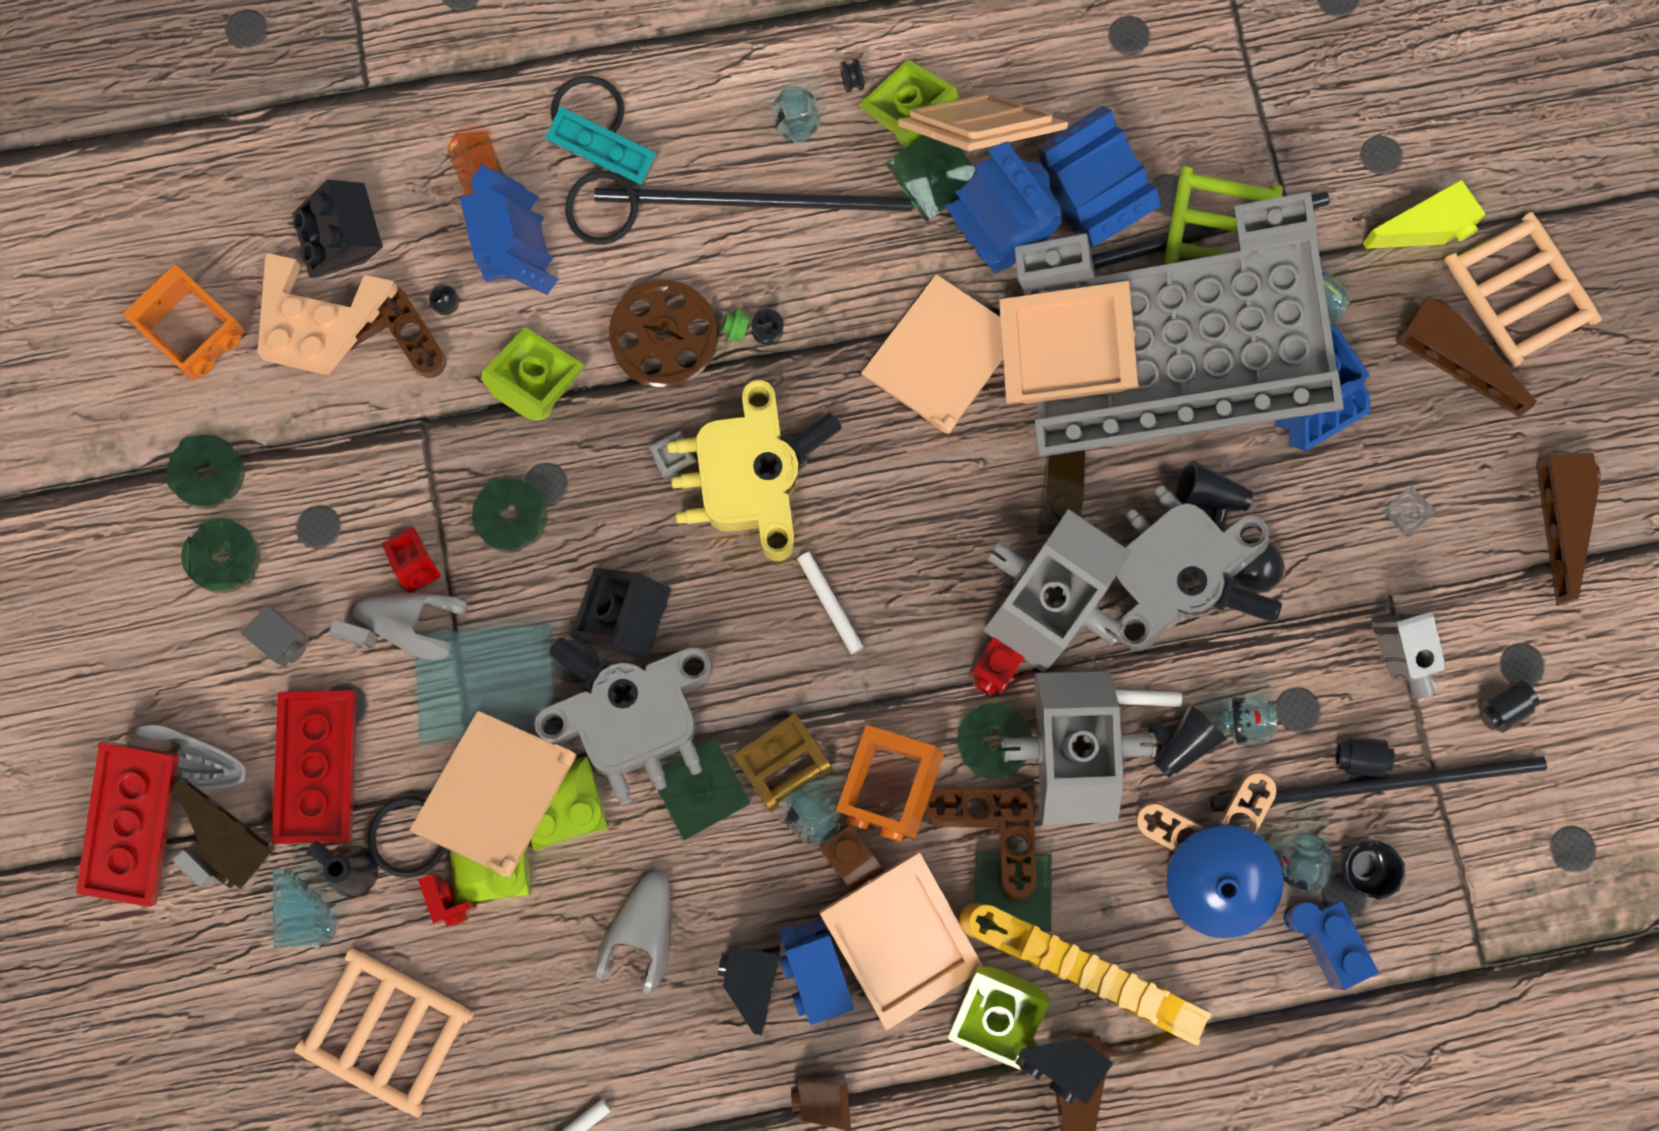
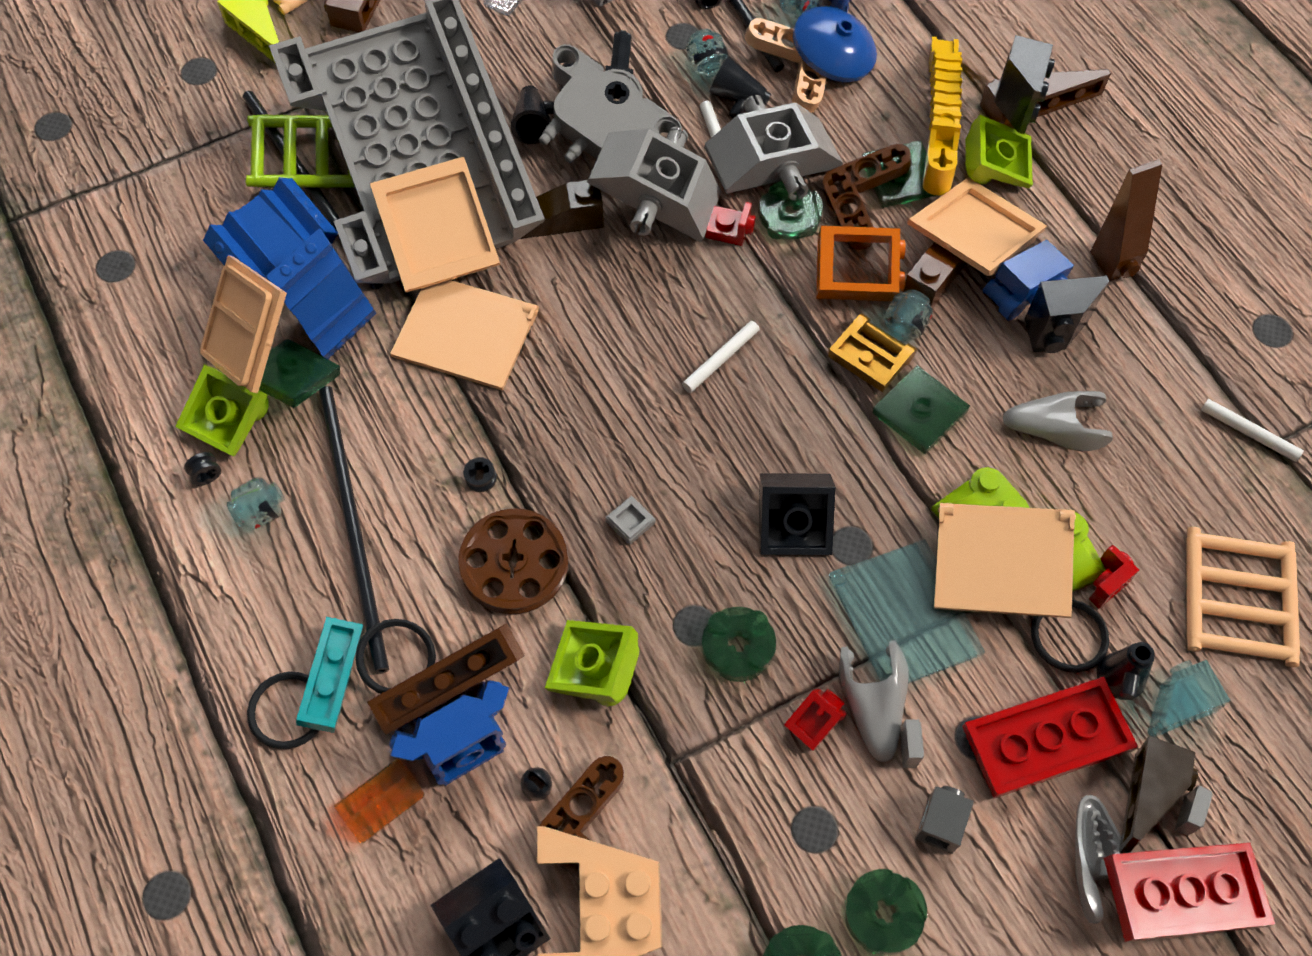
camera: 105 degrees left, 15 degrees down
light grey piece [535,638,711,805] -> none
light yellow piece [667,380,842,561] -> none
bright green plate [721,307,750,343] -> none
none -> reddish brown slope [367,623,525,735]

